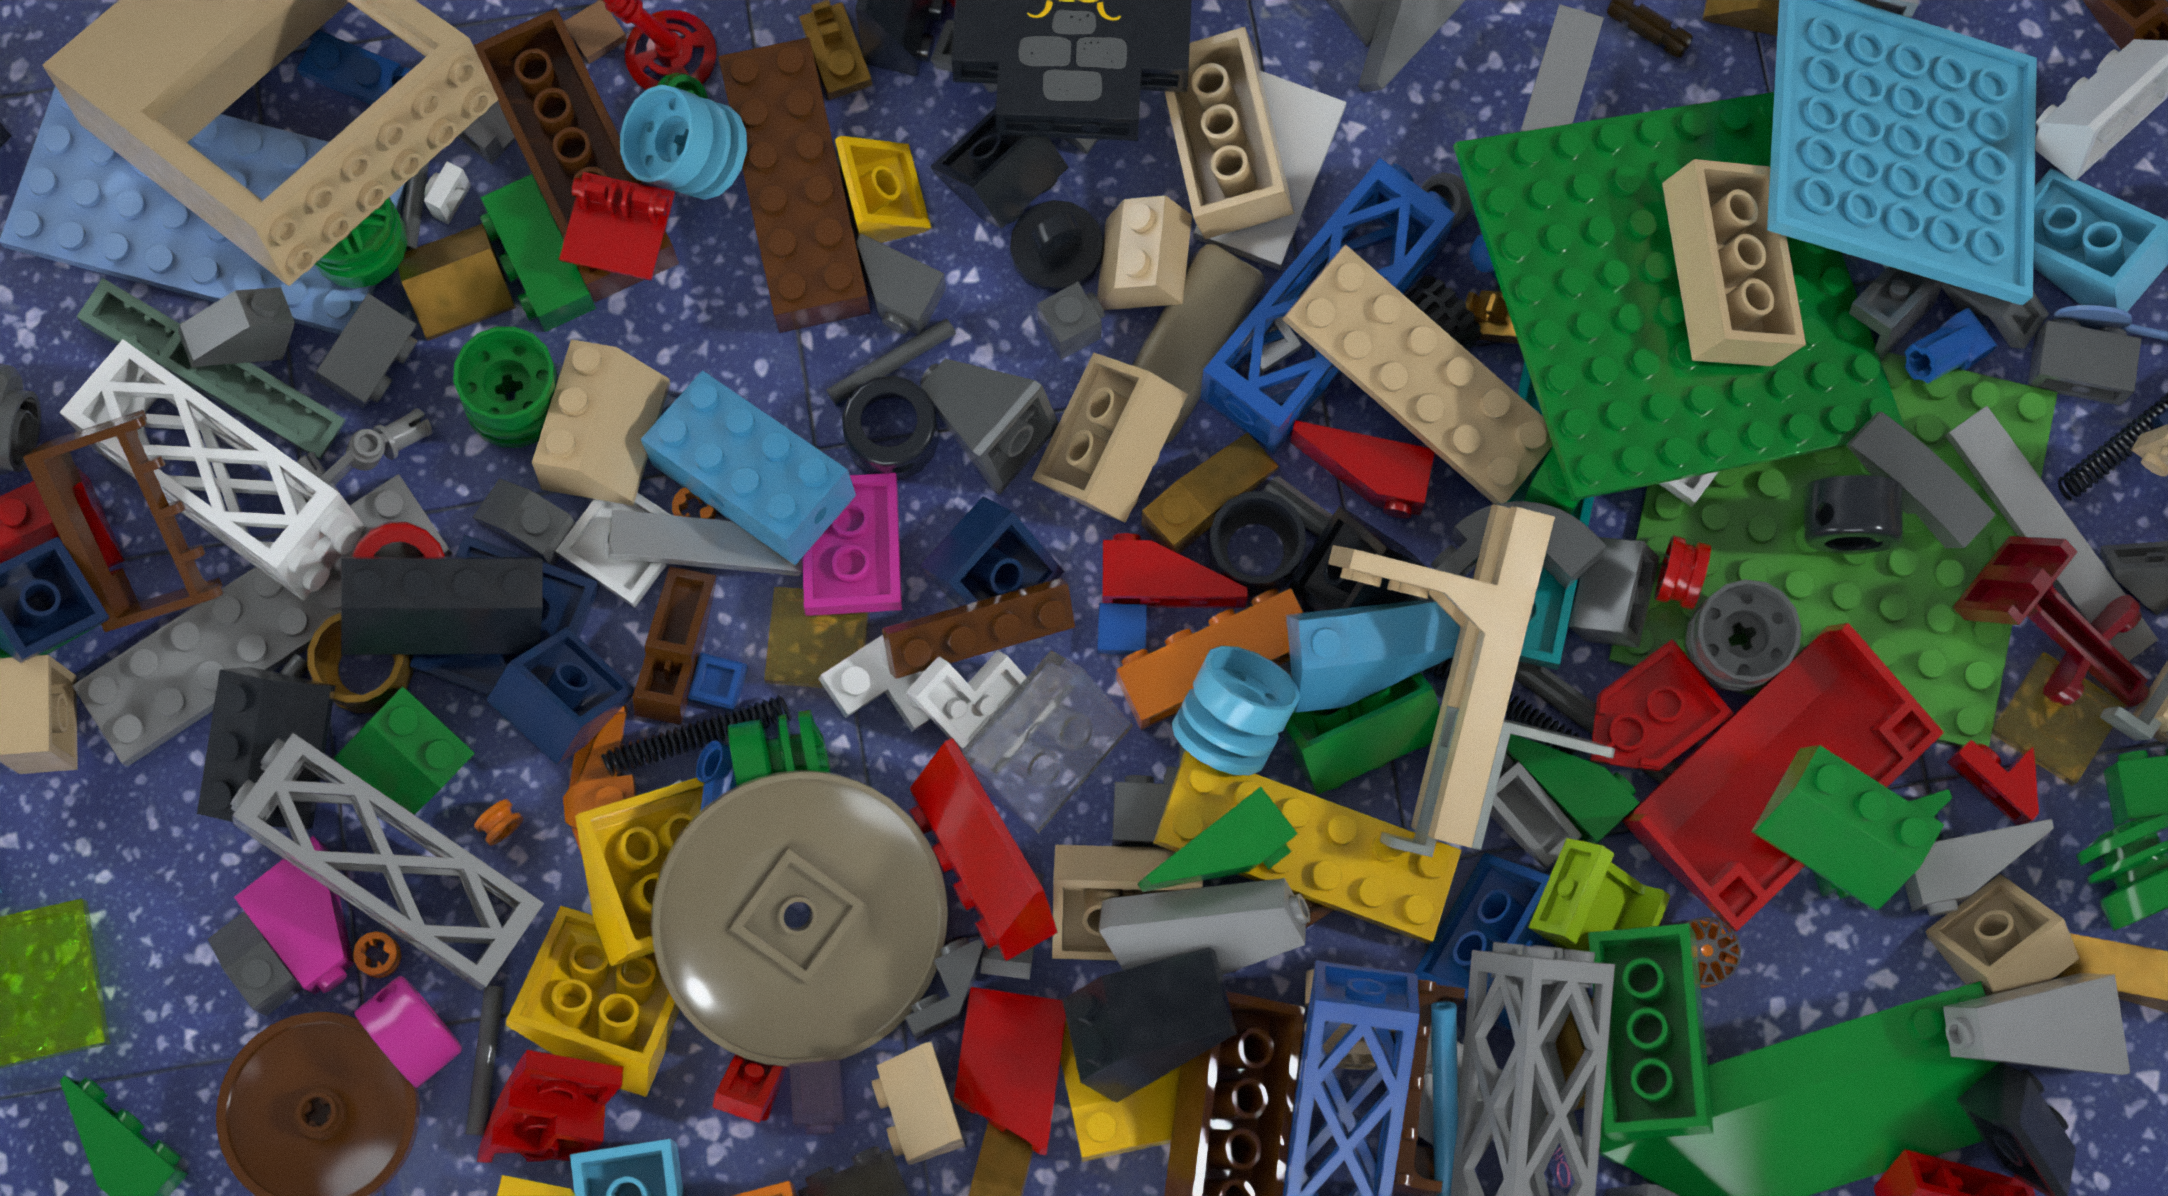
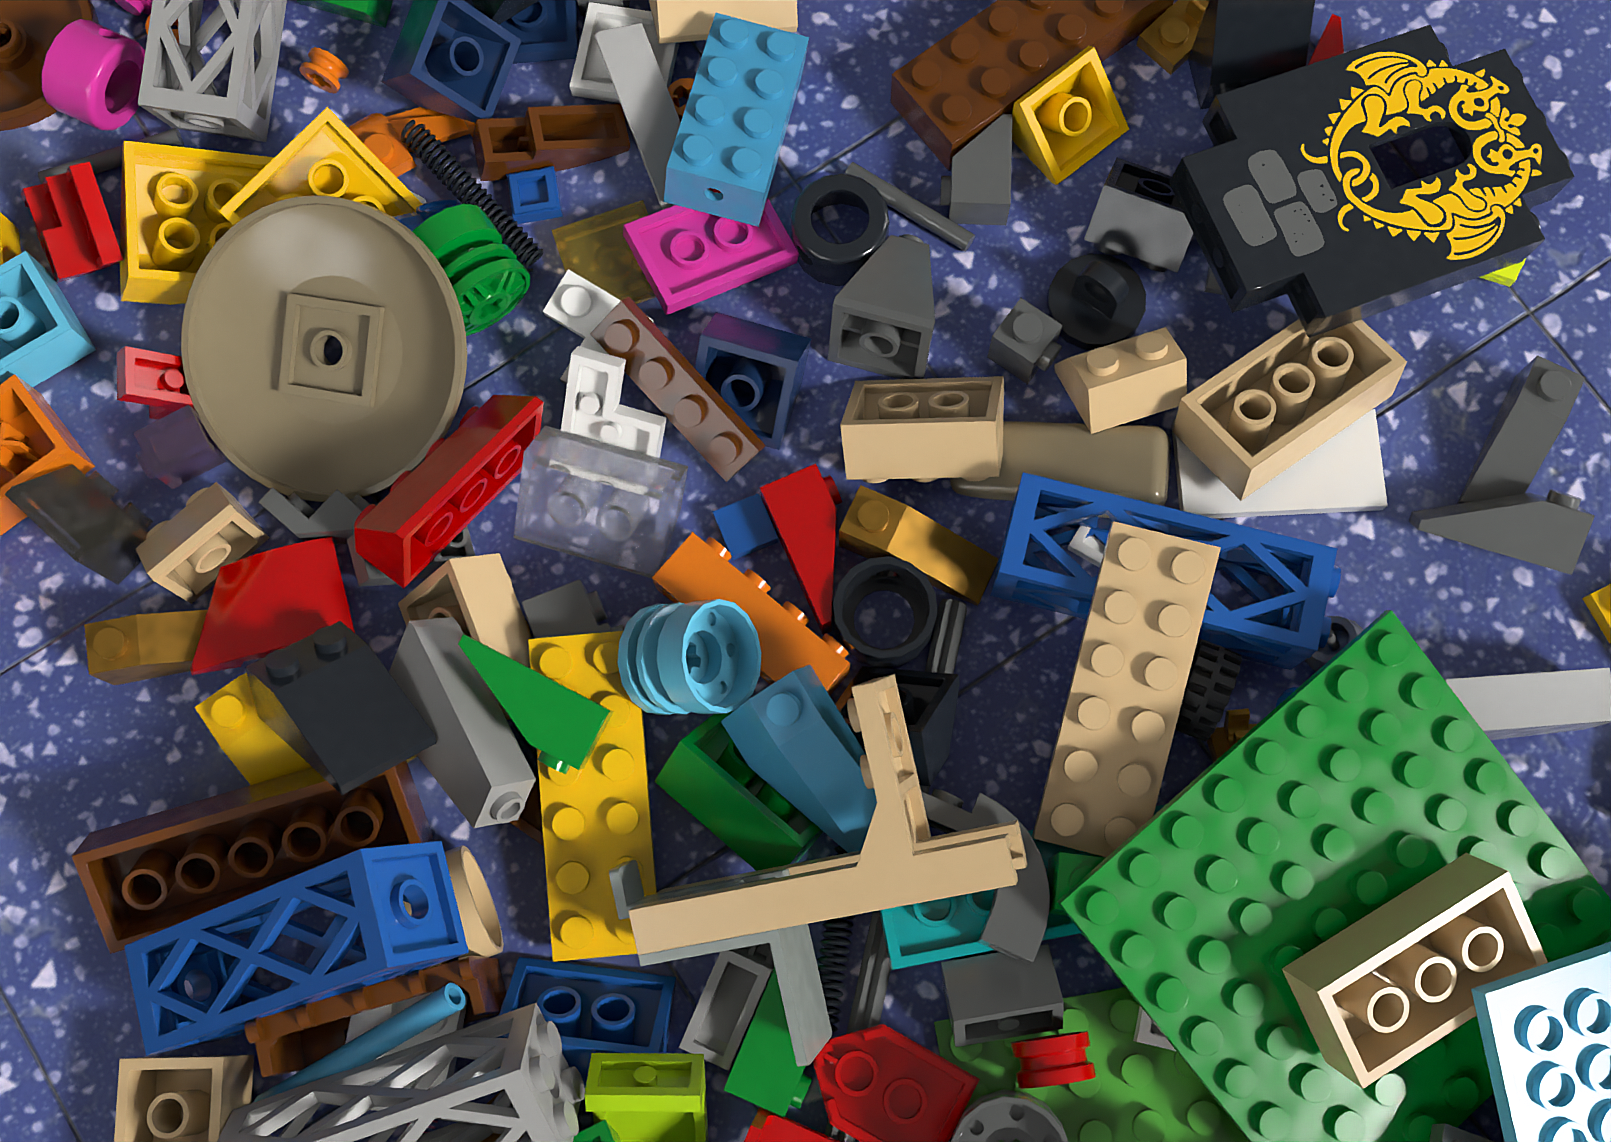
camera: 70 degrees right, 0 degrees up
red slope [1290,420,1435,519] -> none

